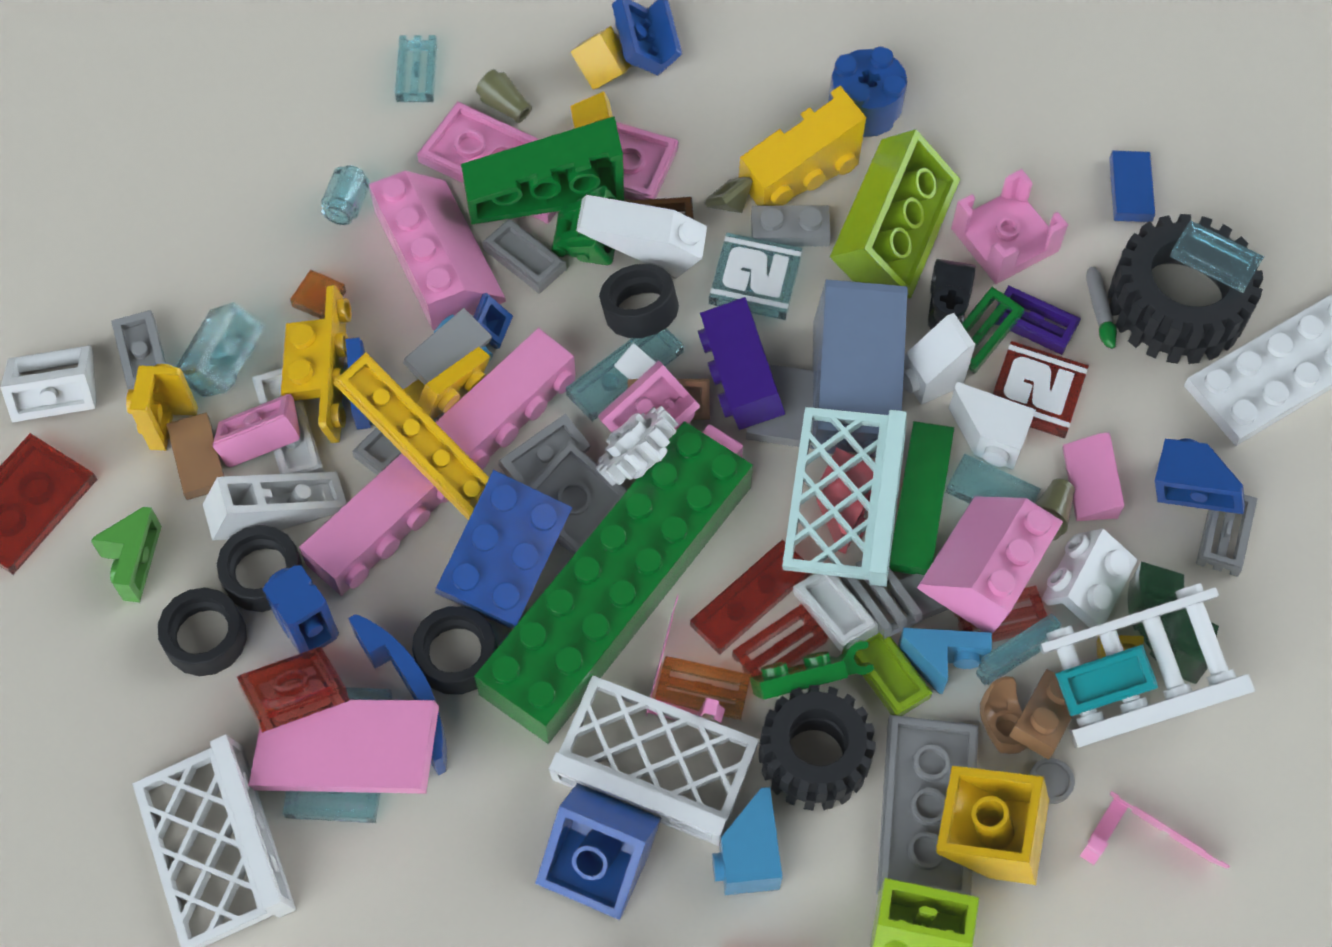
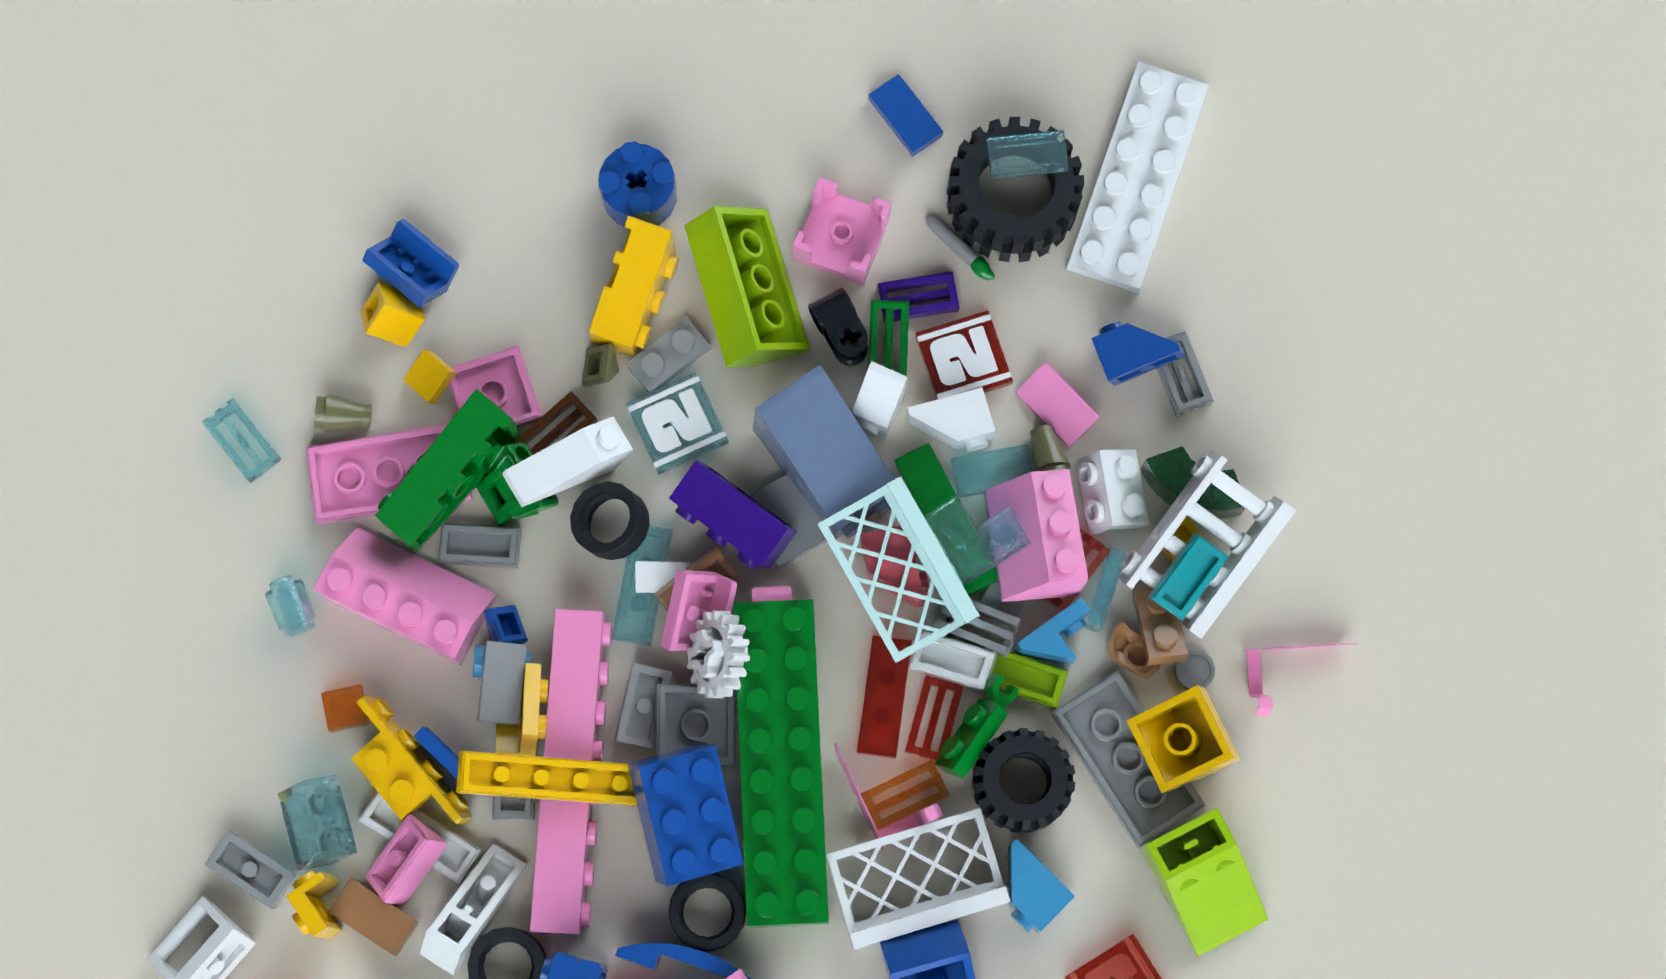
camera: 40 degrees left, 15 degrees up
none -> clear light blue plate [924,496,1031,585]

